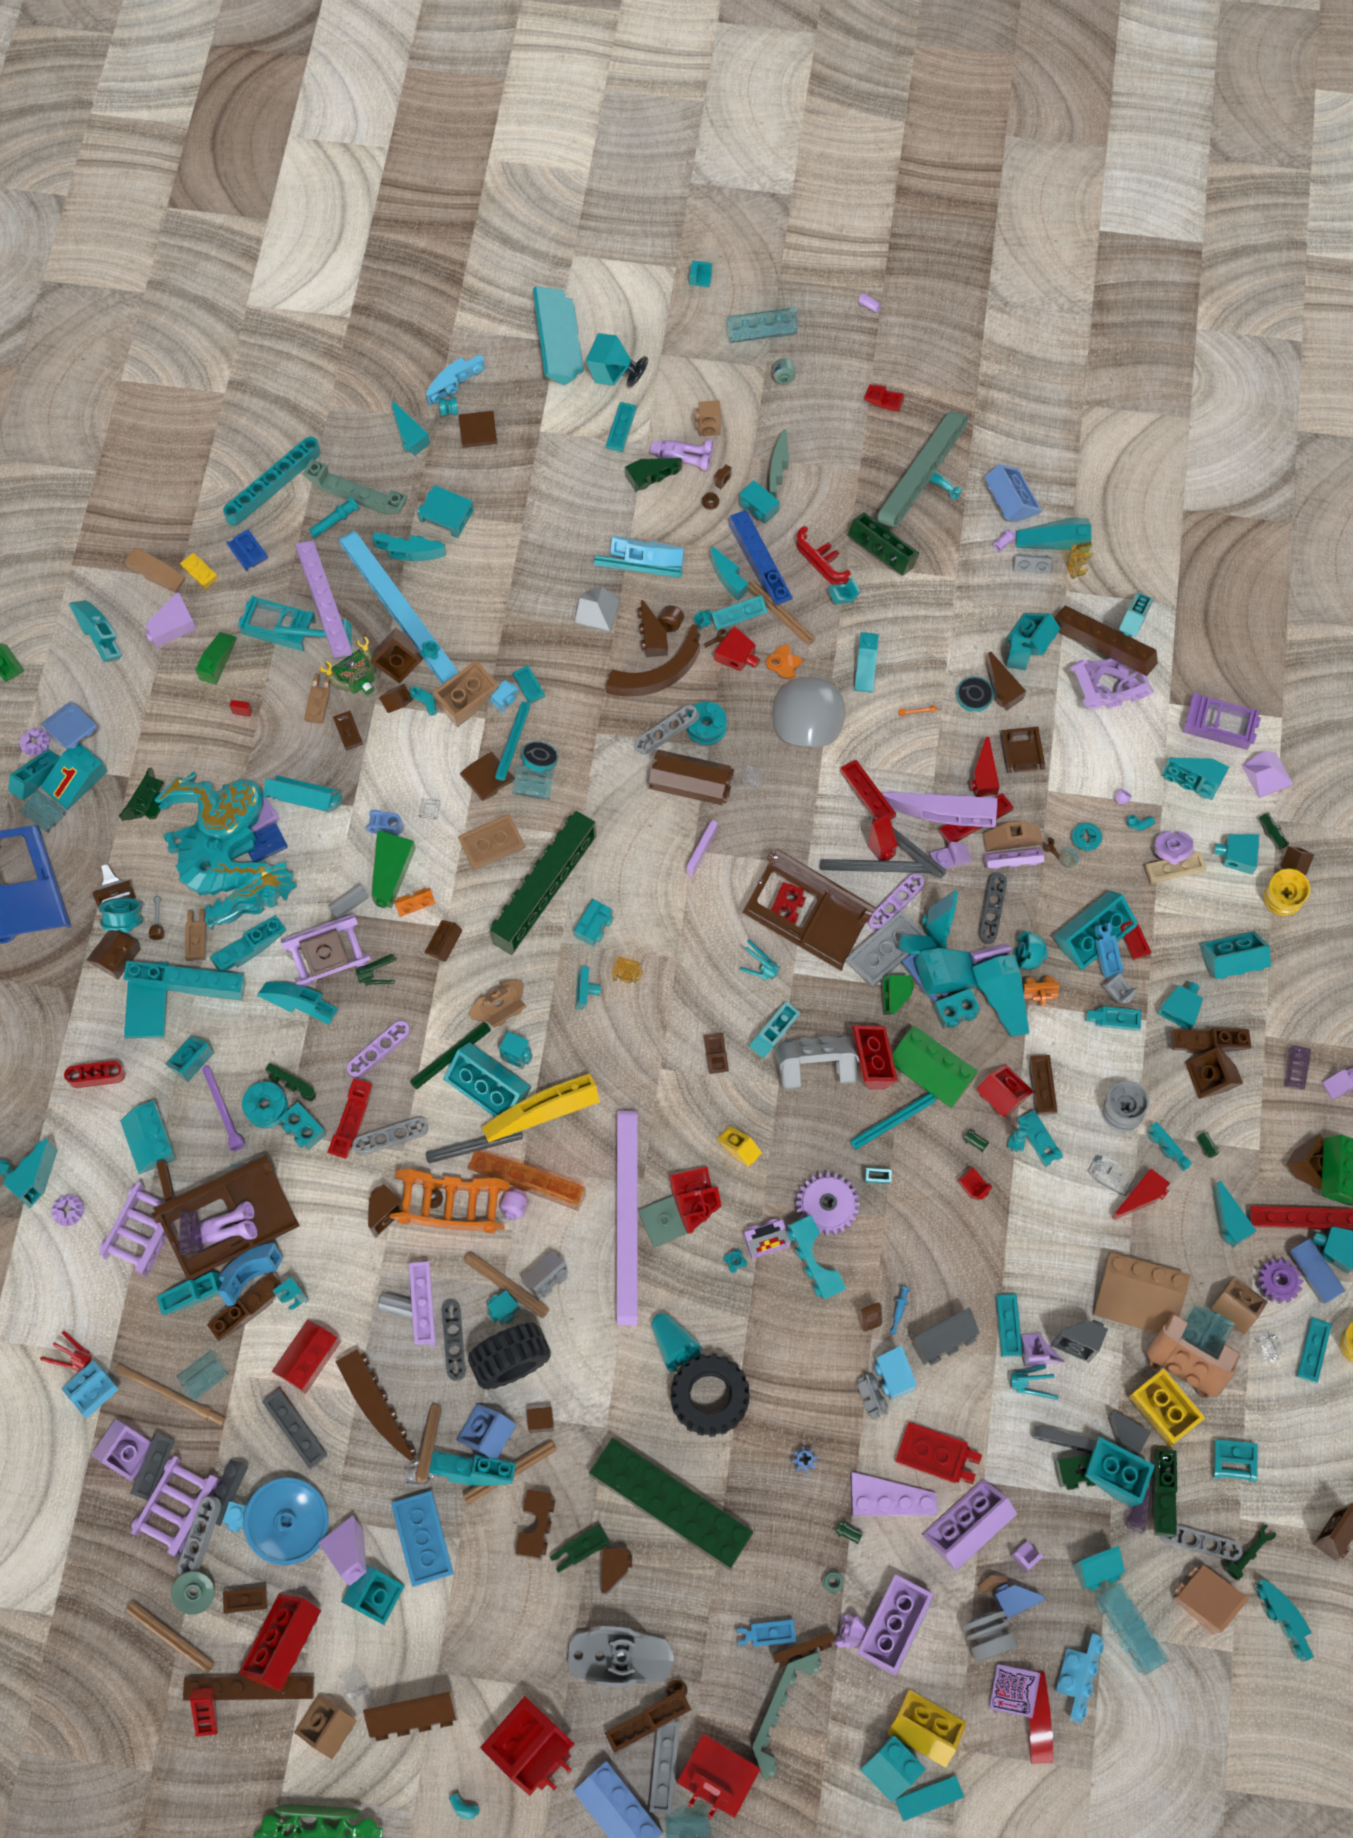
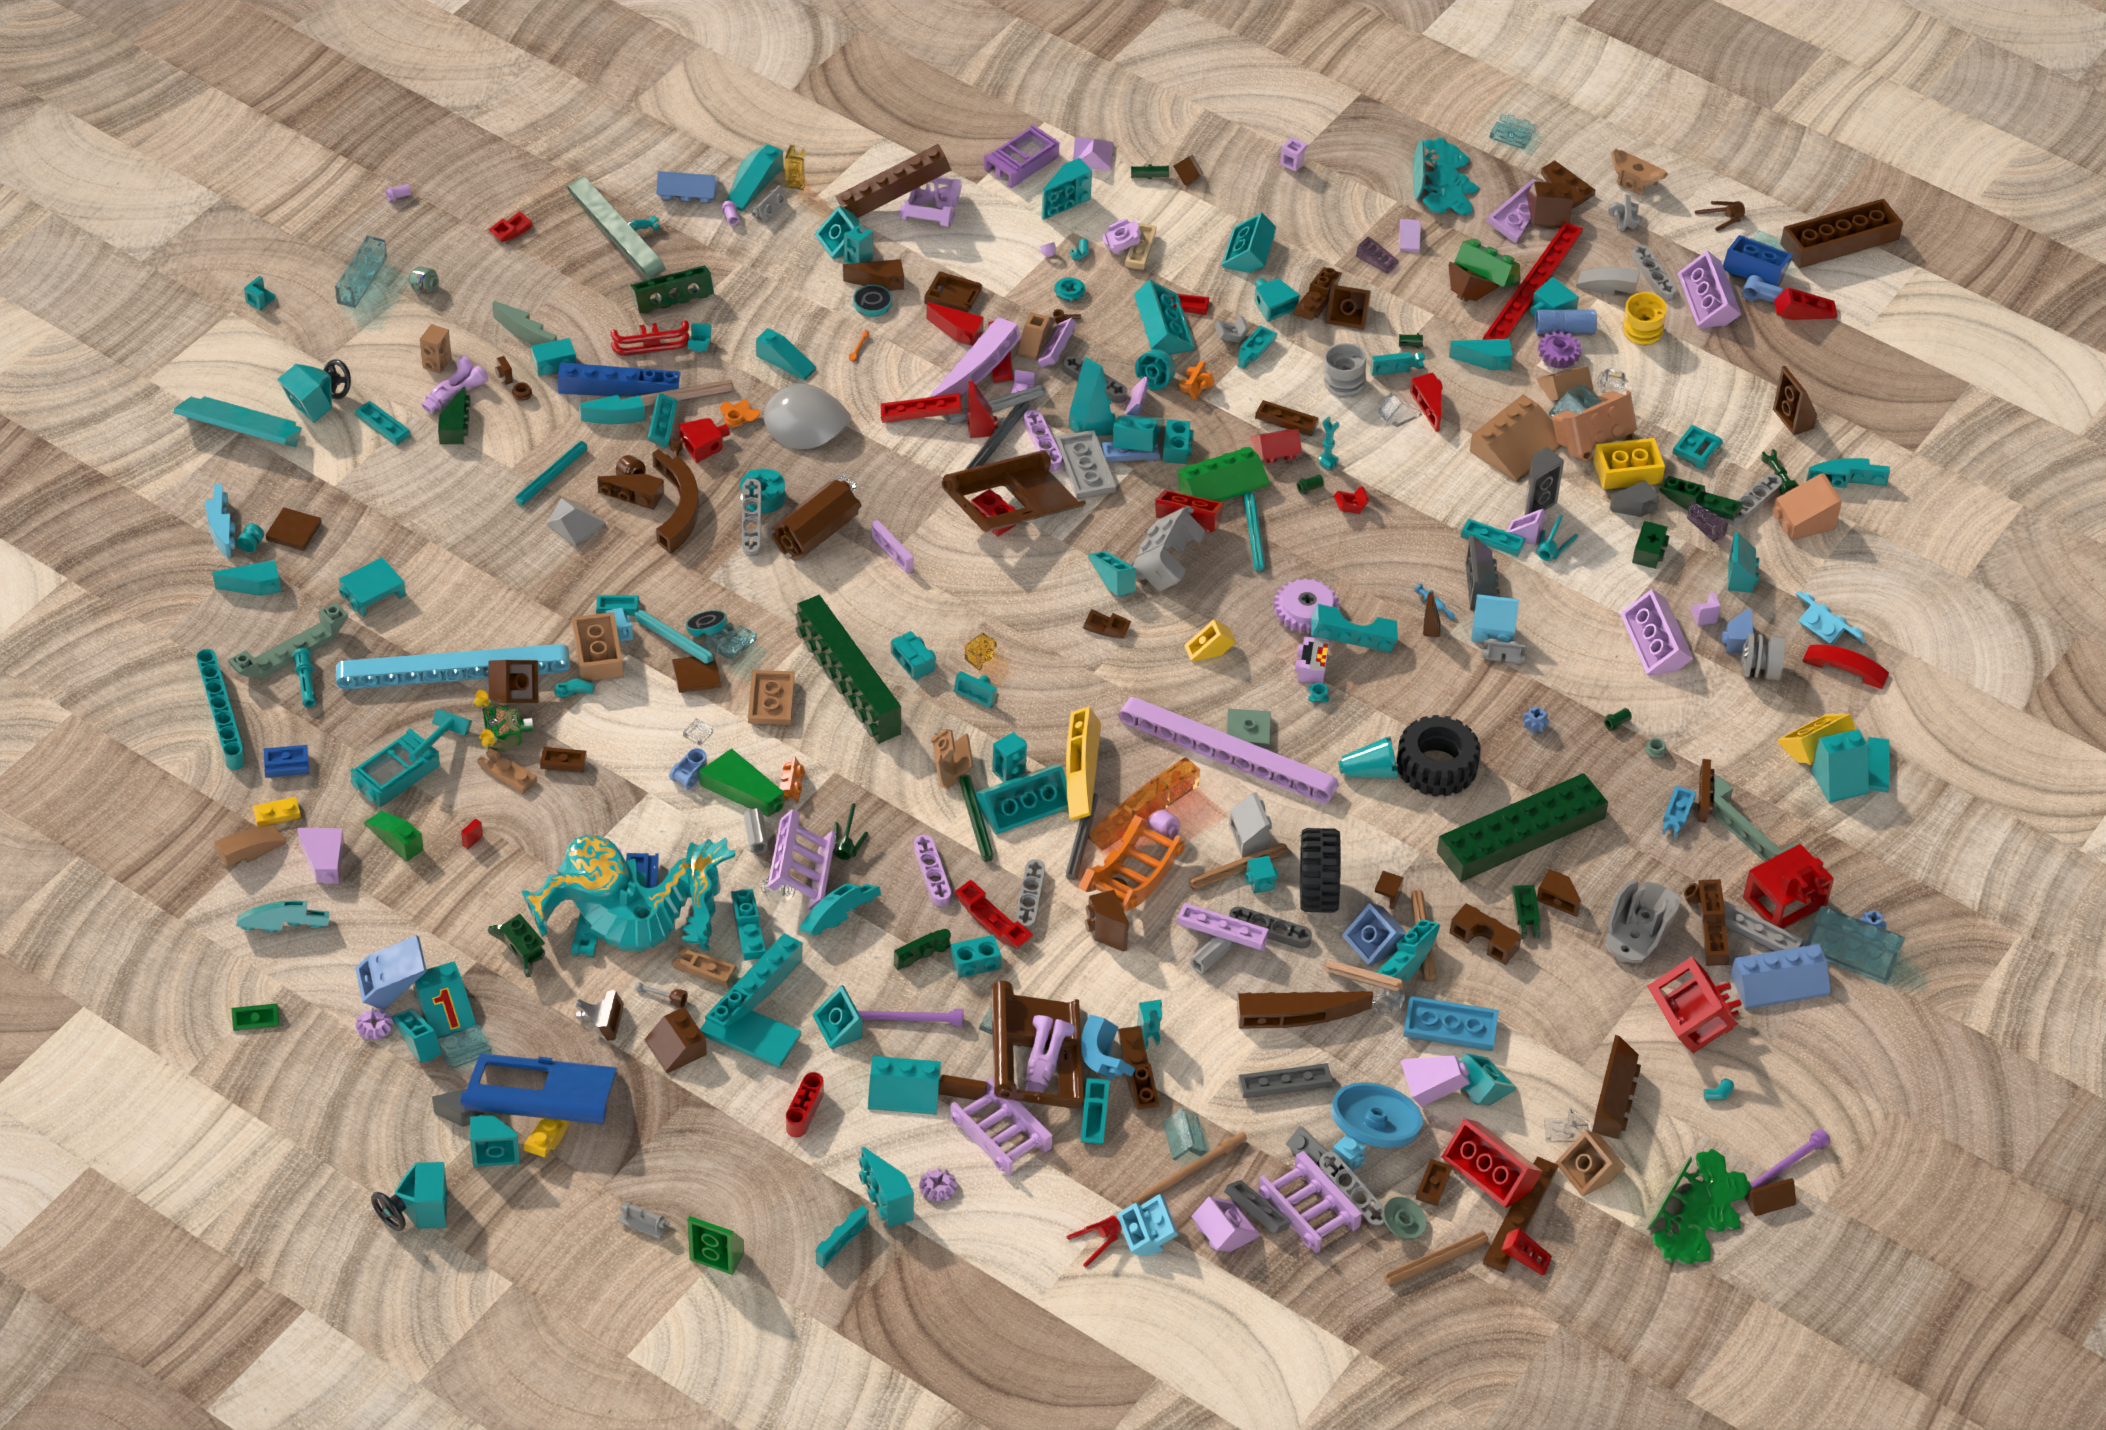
camera: 65 degrees left, 20 degrees down
teal wheel [98,898,143,932] -> none
clear purple slope [179,1211,204,1255] -> none
teal wheel [242,1082,288,1128] -> none
teal door [262,775,342,812] -> none
red slope [272,1320,341,1394] -> none
lavender plate [296,541,352,658] -> none
tile [299,928,349,977] -> none
teal slope [372,532,447,561] -> none
reddish brown panel [379,684,413,713] -> none
teal plate [420,641,440,659] -> none
reddish brown slope [424,920,462,962] -> none
medium azure slope [610,535,685,566] -> none
red slope [669,1166,722,1234] -> none
teal plate [694,609,711,630] -> none
teal plant [739,940,780,981] -> none
lavender rock [835,1614,869,1649] -> none
lavender wing [851,1472,937,1516] -> none
lavender slope [857,1574,934,1677] -> none
teal piece [864,1167,892,1184] -> none
green slope [882,975,914,1015] -> none
red tile [895,1422,982,1485] -> none
teal slope [899,934,938,955] -> none
teal wedge [971,954,1030,1037] -> none
medium nougat tile [978,1575,1008,1593] -> none
lavender tile [990,1664,1040,1718] -> none
teal plate [1017,1110,1063,1167] -> none
dark grey beam [1032,1426,1096,1454] -> none
clear light blue tile [1059,848,1079,868] -> none
teal slope [1085,1437,1155,1507] -> none
dark azure plate [1095,923,1124,977] -> none
clear light blue brick [1096,1583,1169,1675] -> none
teal brick [1119,592,1154,637] -> none
teal torso [1213,834,1260,875] -> none
yellow wheel [1263,869,1310,917] -> none
teal tile [1296,1318,1332,1384] -> none

